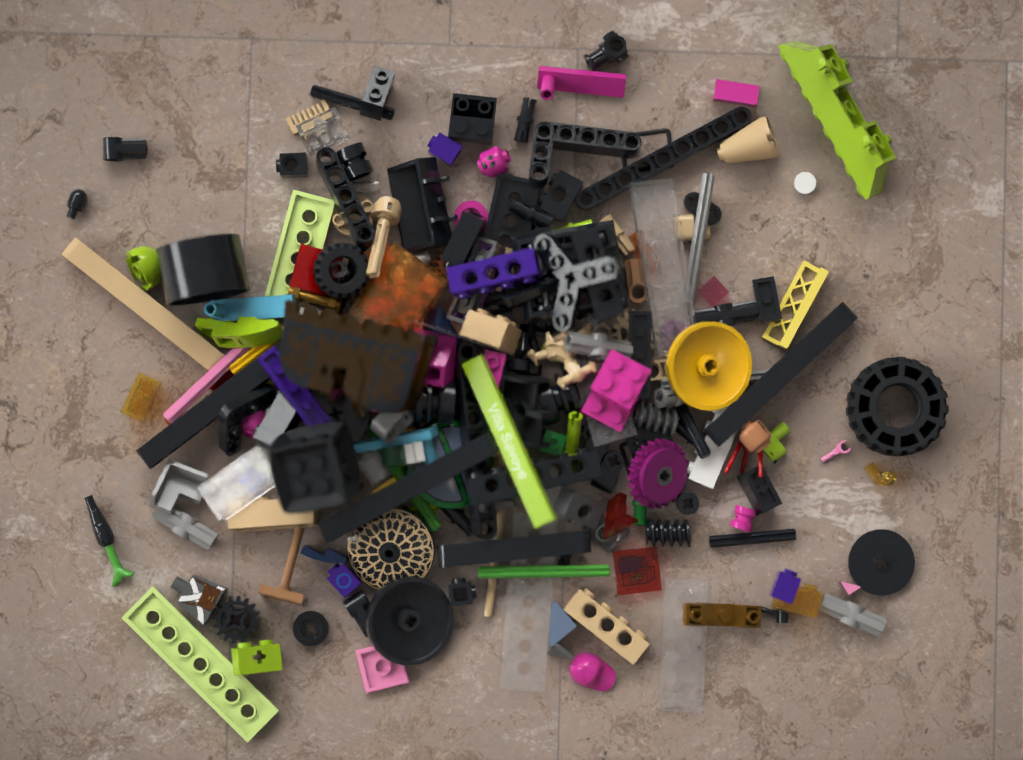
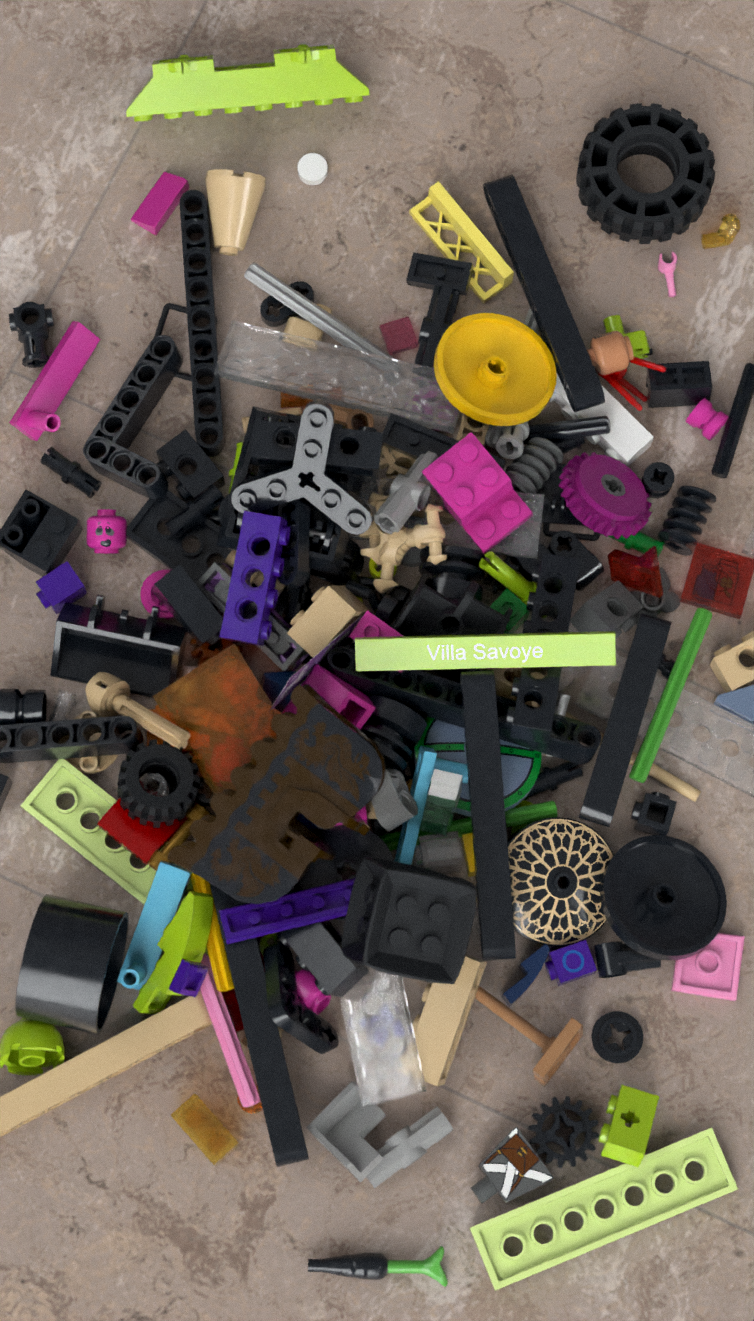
camera: 65 degrees left, 10 degrees down
none -> dark purple tile [169,959,209,997]

